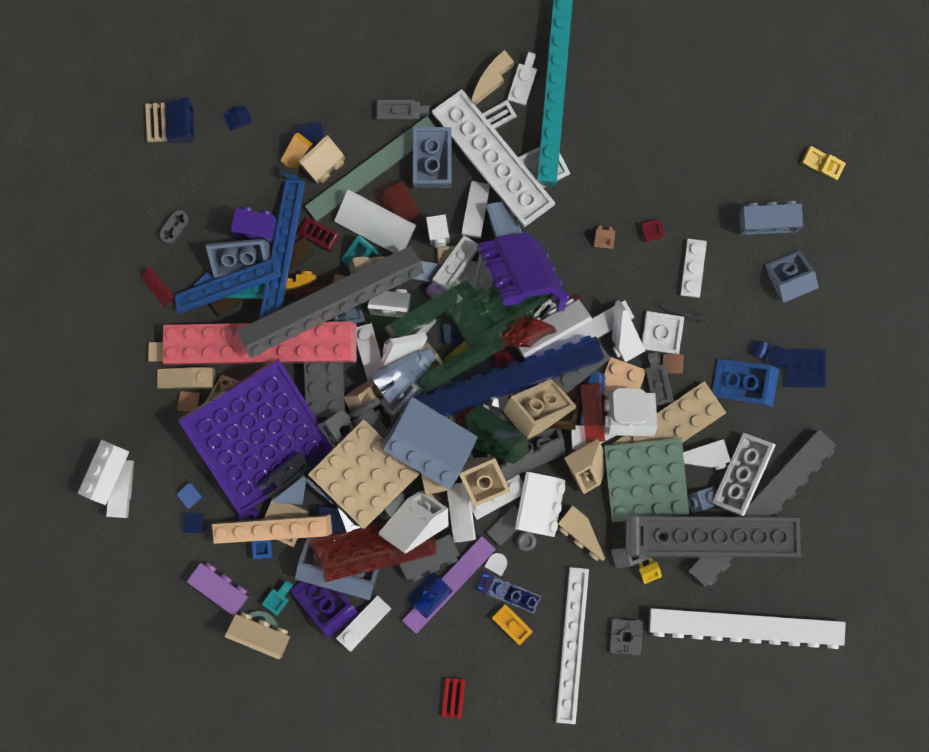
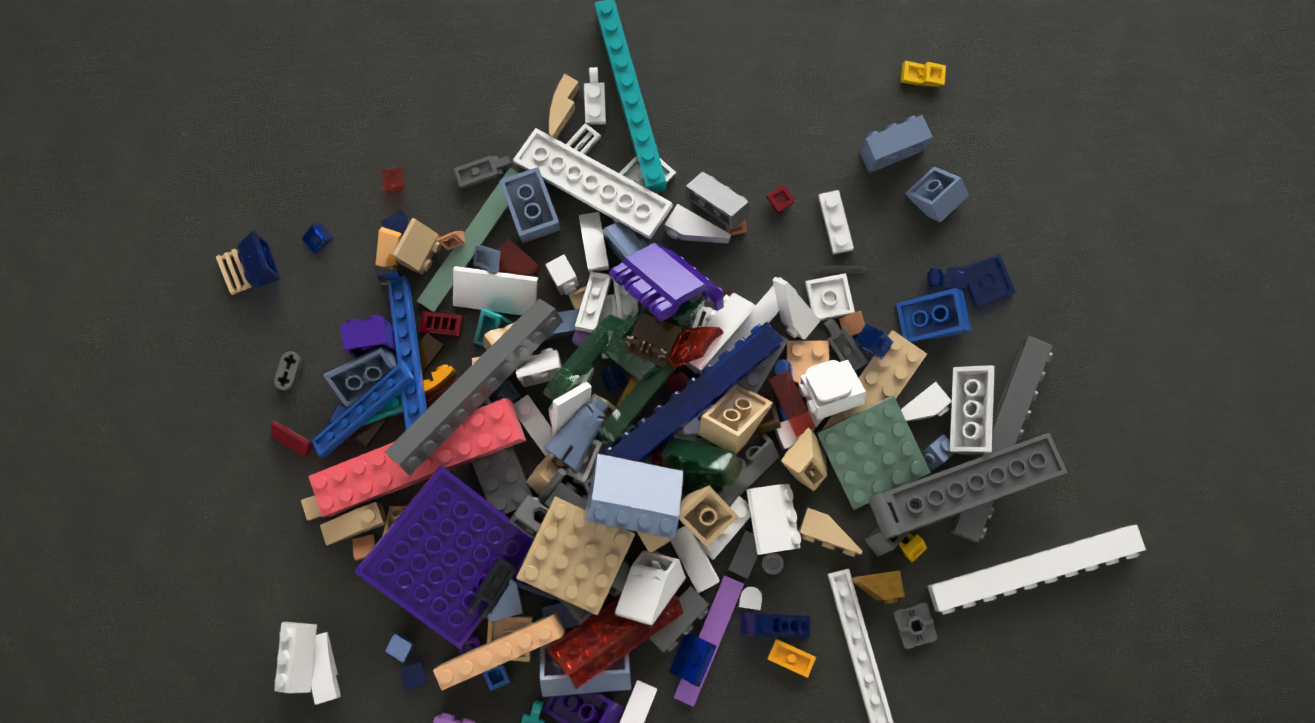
camera: 20 degrees left, 5 degrees down
none -> clear red plate [382,167,406,192]
none -> nougat slope [437,231,466,250]
none -> sand blue tile [473,245,501,272]
none -> dark brown hinge [624,312,681,367]
none -> white slope [665,204,731,243]
none -> brick [686,172,749,230]
none -> pearl gold slope [852,571,905,604]
none -> clear blue brick [855,324,894,359]

